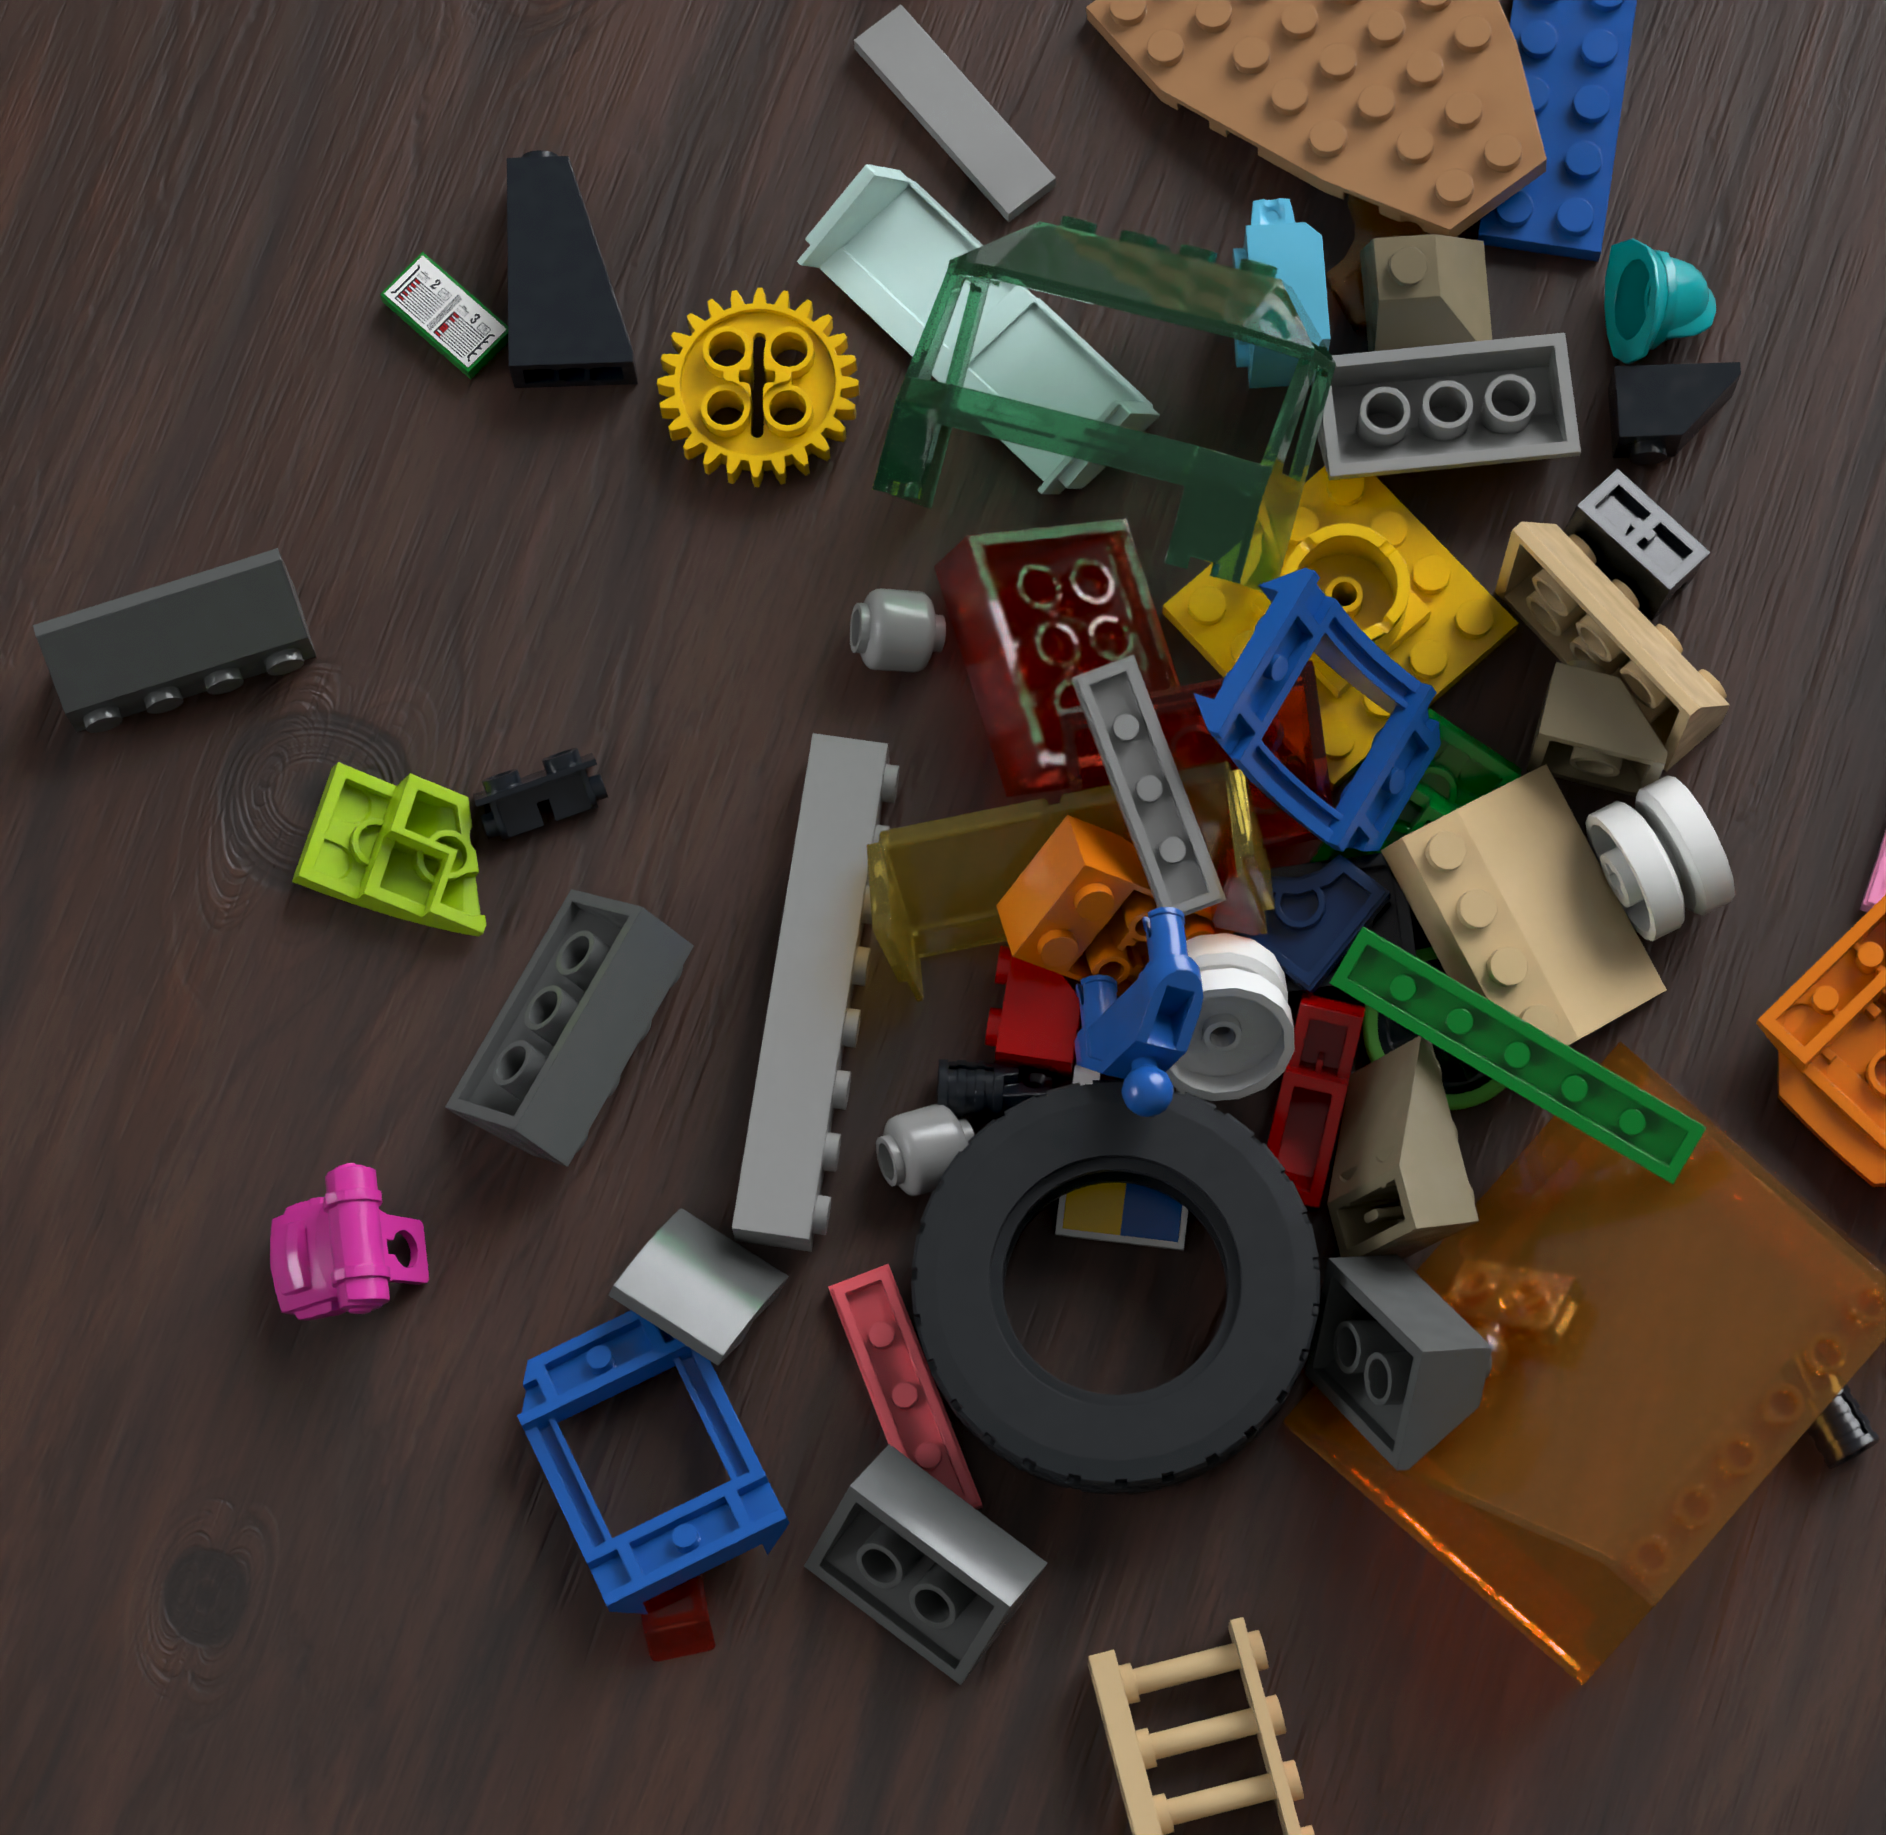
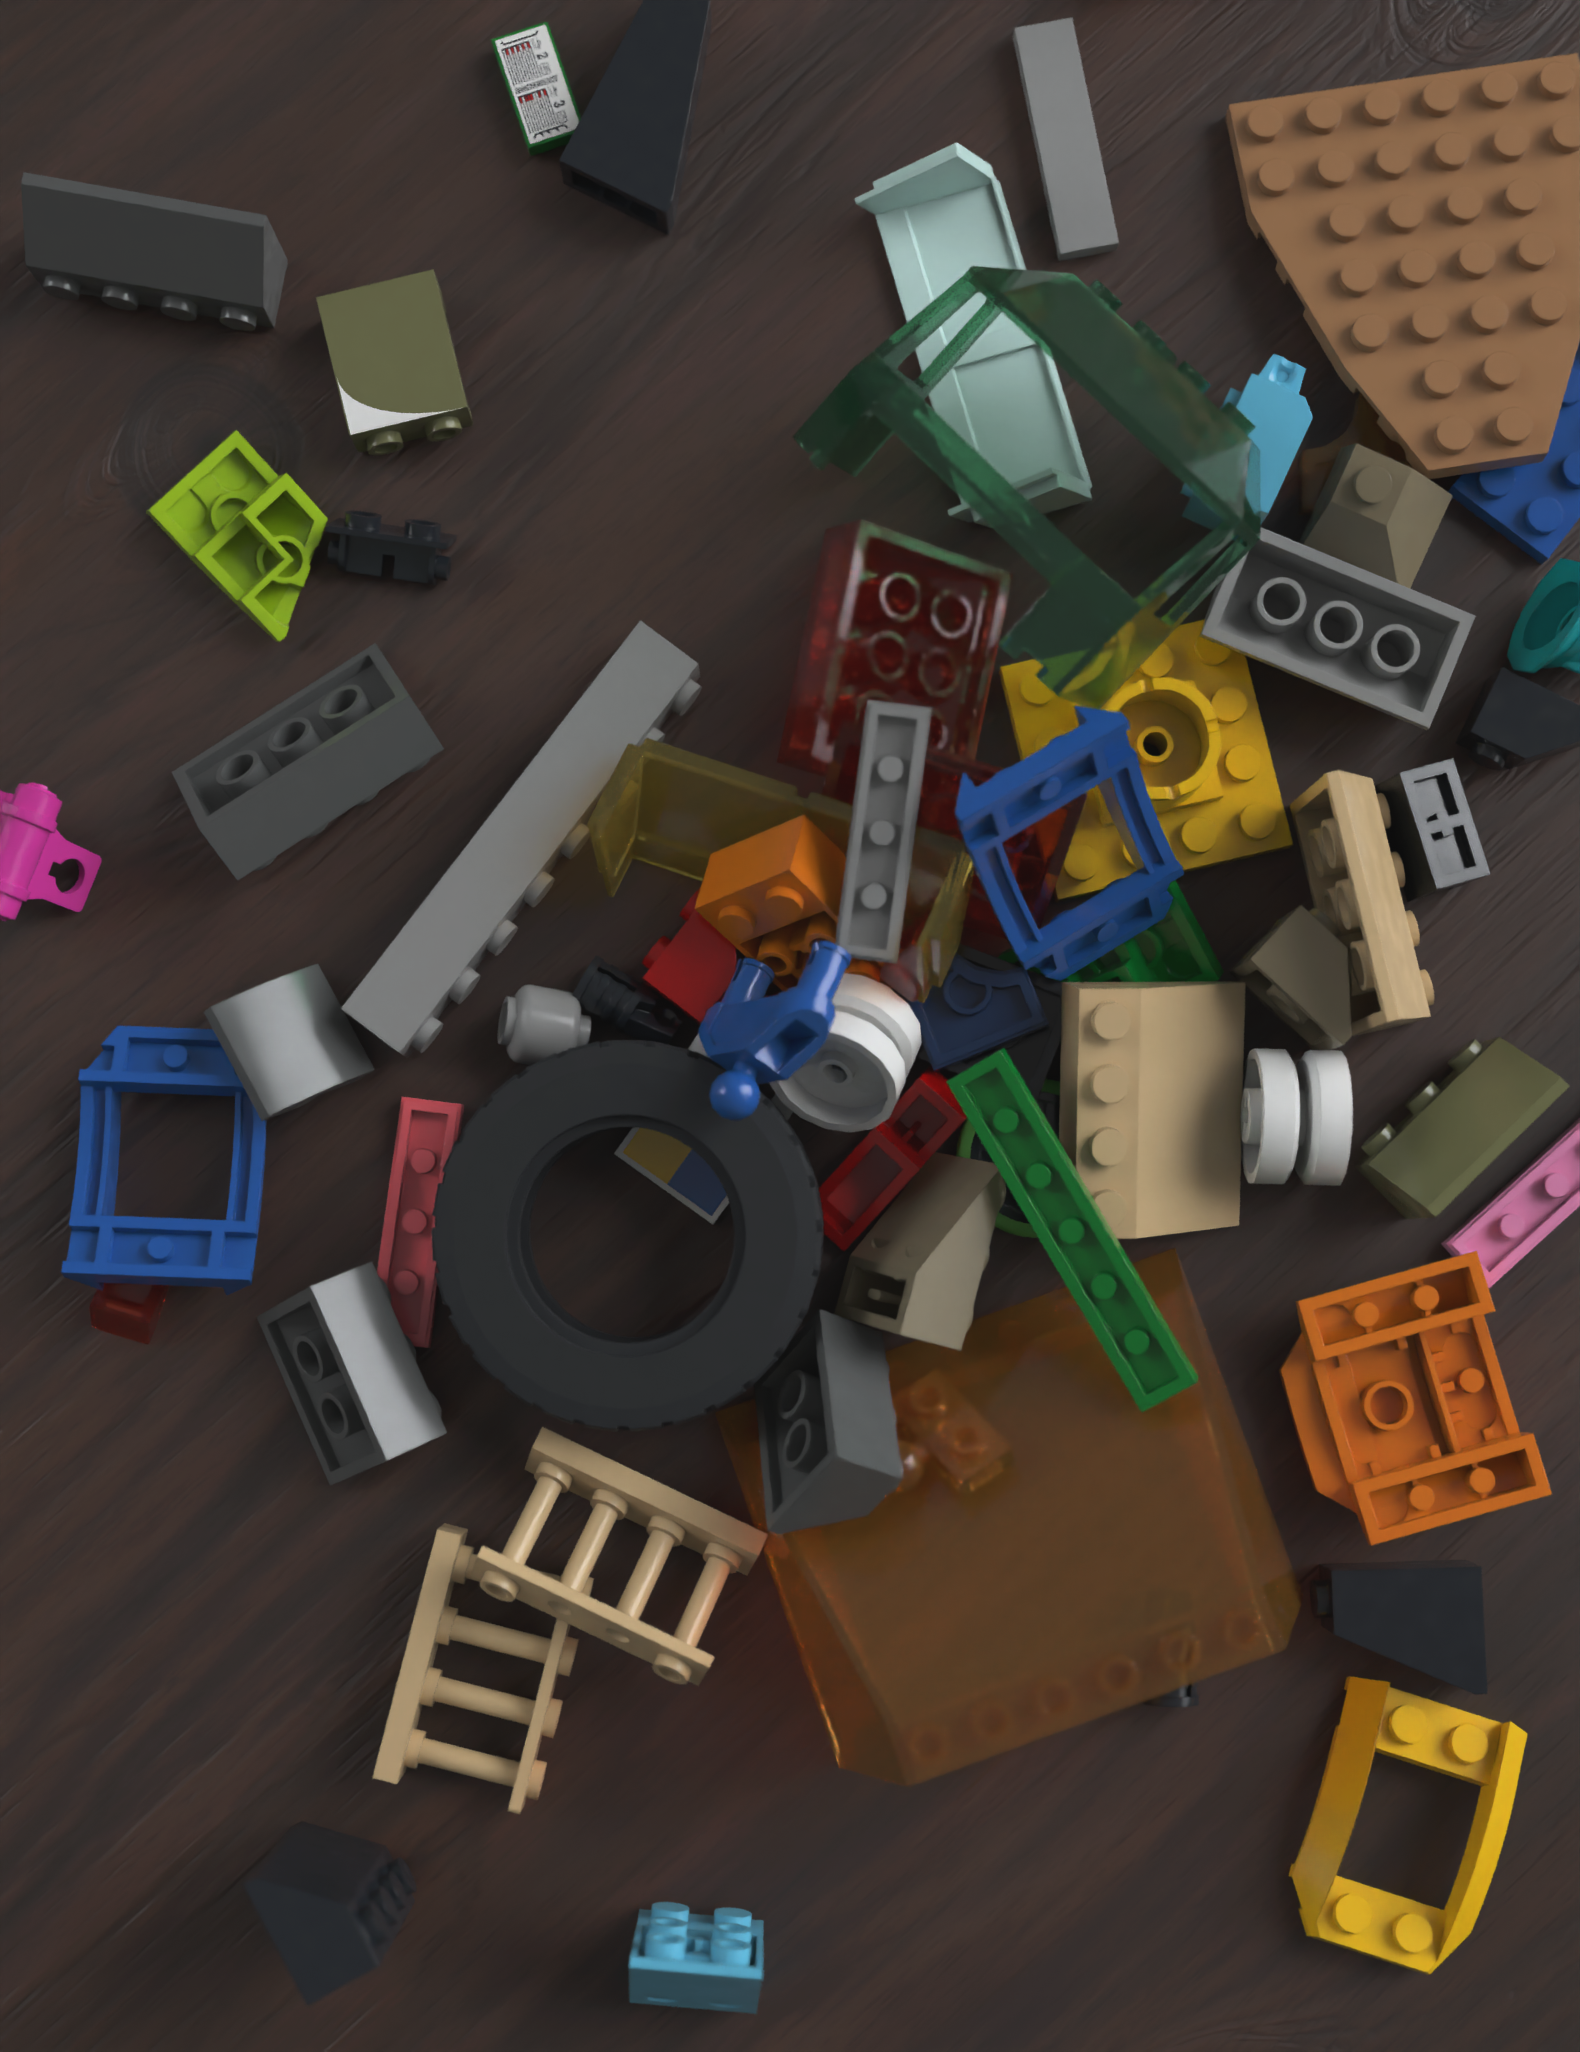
camera: 20 degrees right, 10 degrees up
yellow gear [657,288,859,487] -> none
light grey head [850,588,946,673] -> none
none -> olive panel [316,269,473,455]
none -> tan fence [470,1427,768,1685]
none -> olive slope [1355,1037,1570,1219]

